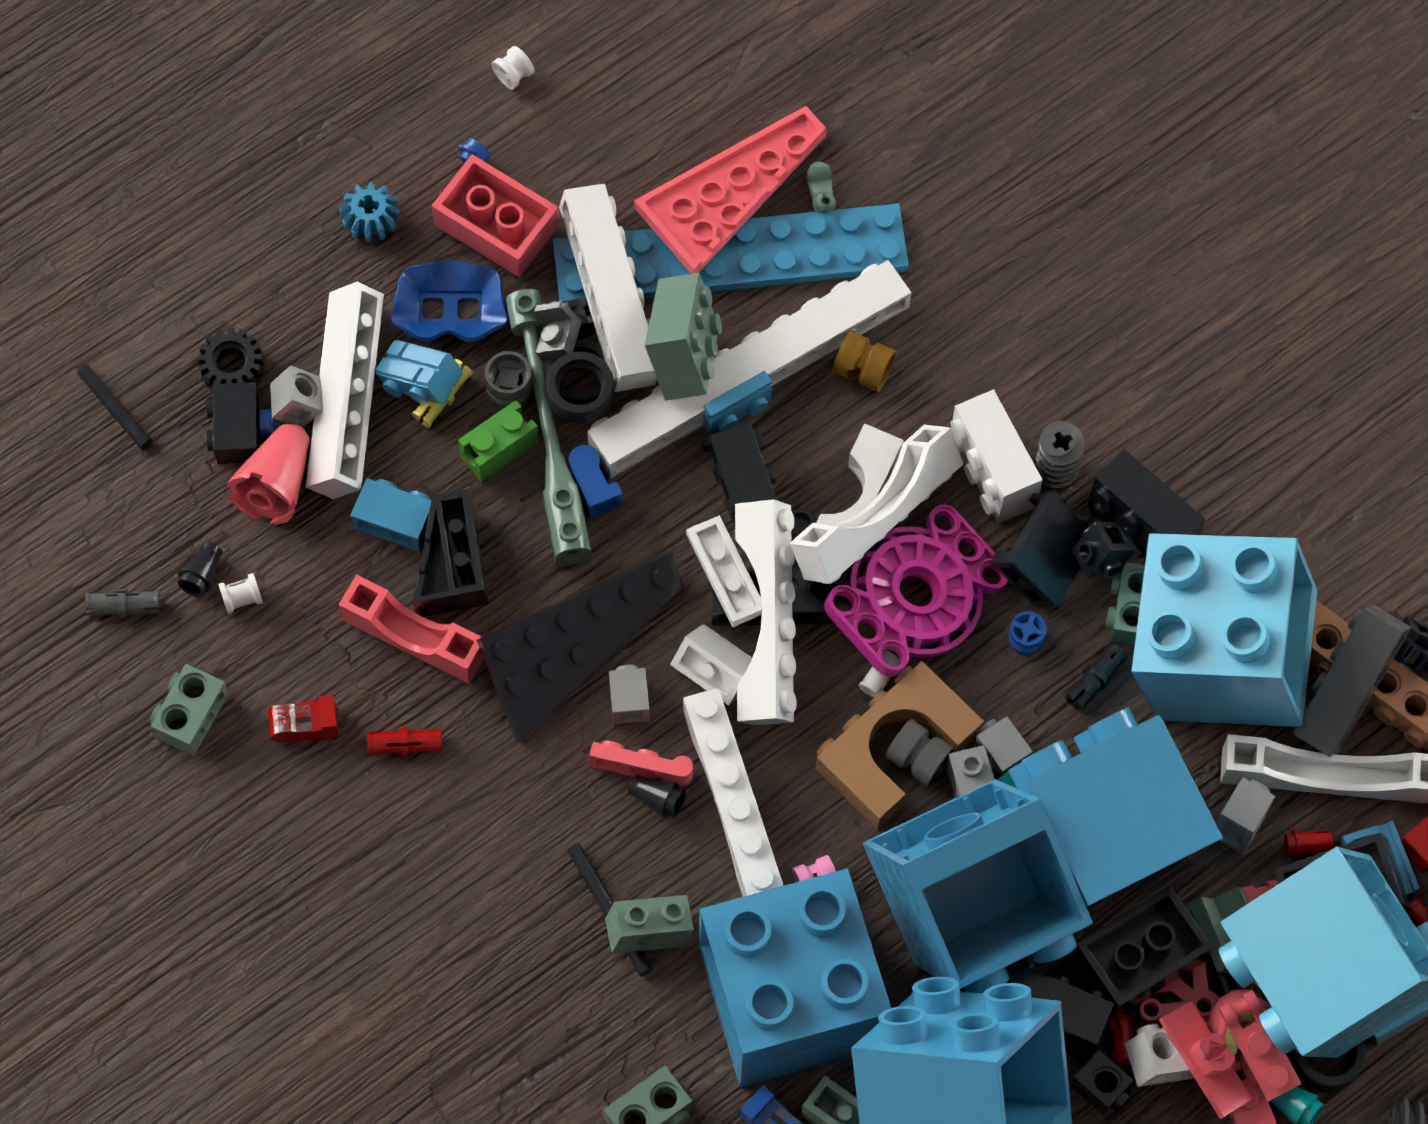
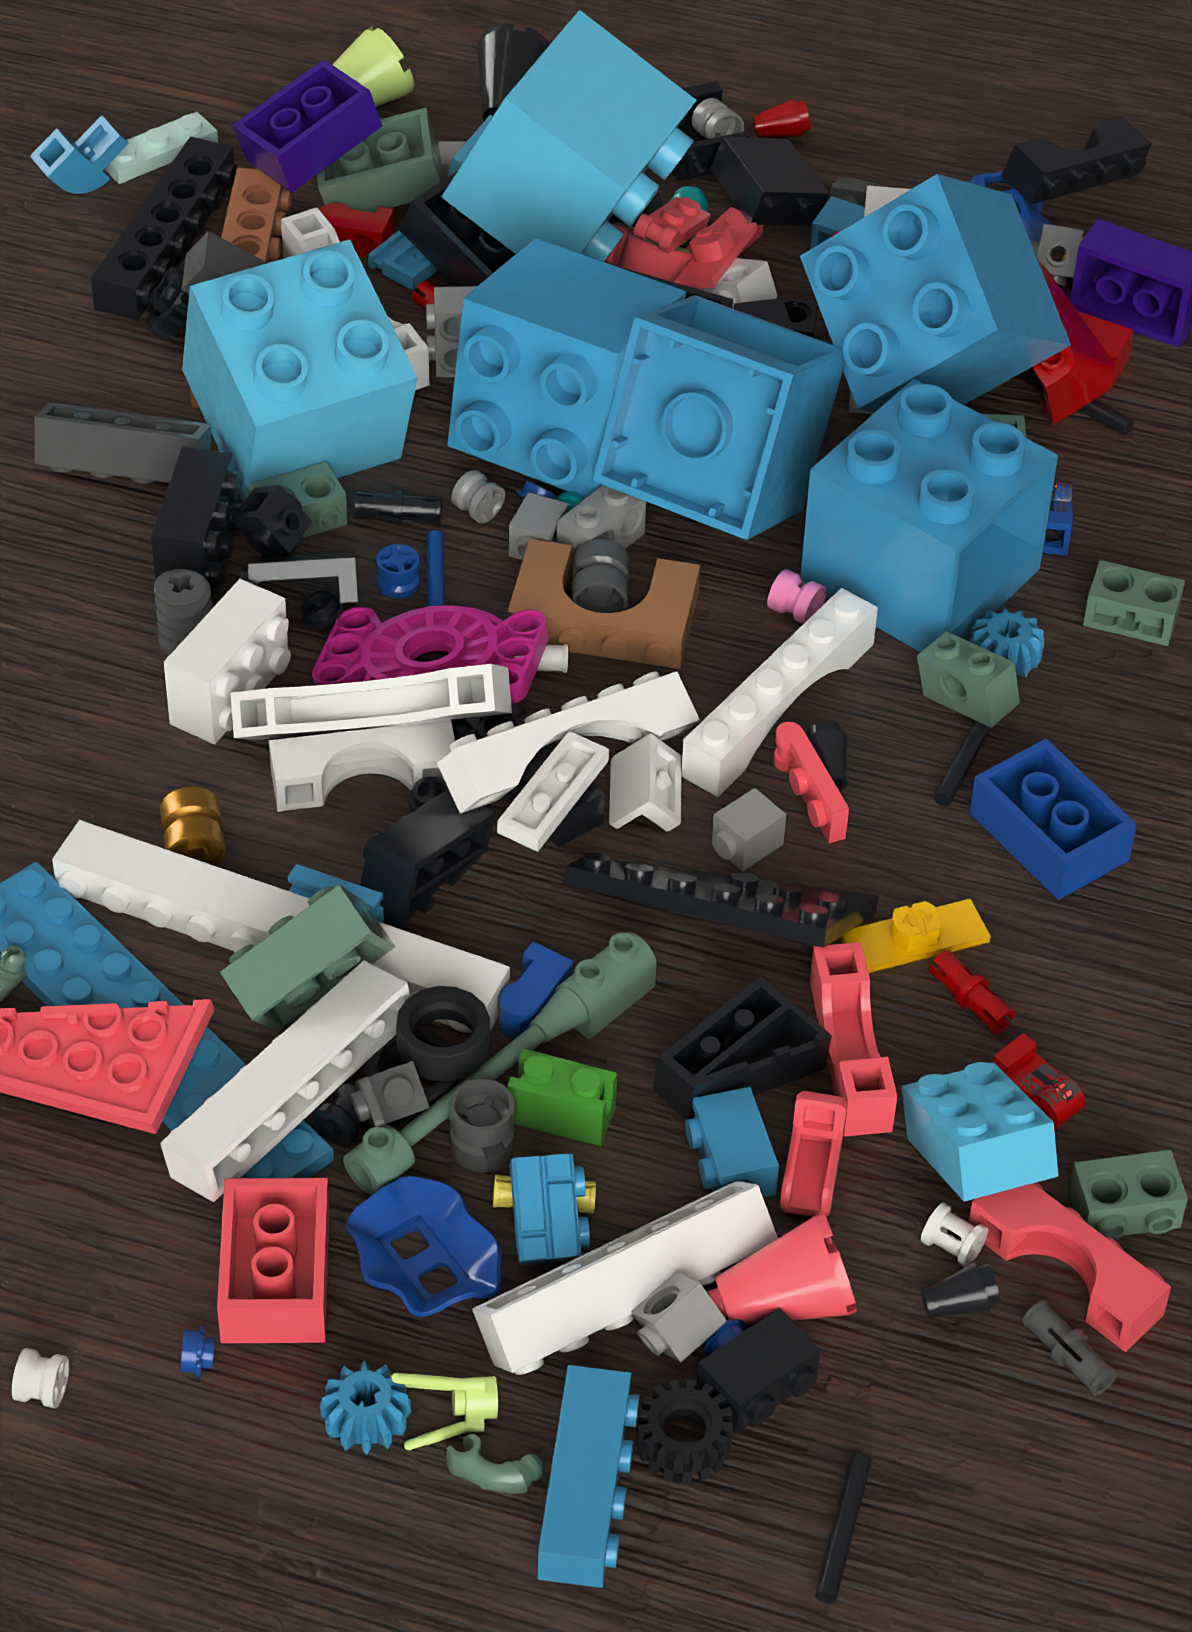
camera: 125 degrees left, 20 degrees down
none -> dark grey brick [34,402,211,483]
none -> yellowish green plant [391,1373,498,1450]
none -> blue bar [426,530,445,607]
none -> sand green piece [446,1434,544,1494]
none -> light grey wheel [451,470,506,523]
none -> dark azure brick [538,1365,640,1588]
none -> coral animal [780,1091,847,1217]
none -> yellow piece [840,898,991,973]
none -> medium azure brick [902,1062,1058,1201]
none -> dark azure gear [969,607,1045,678]
none -> coral arch [969,1182,1171,1352]
none -> blue brick [970,738,1137,900]

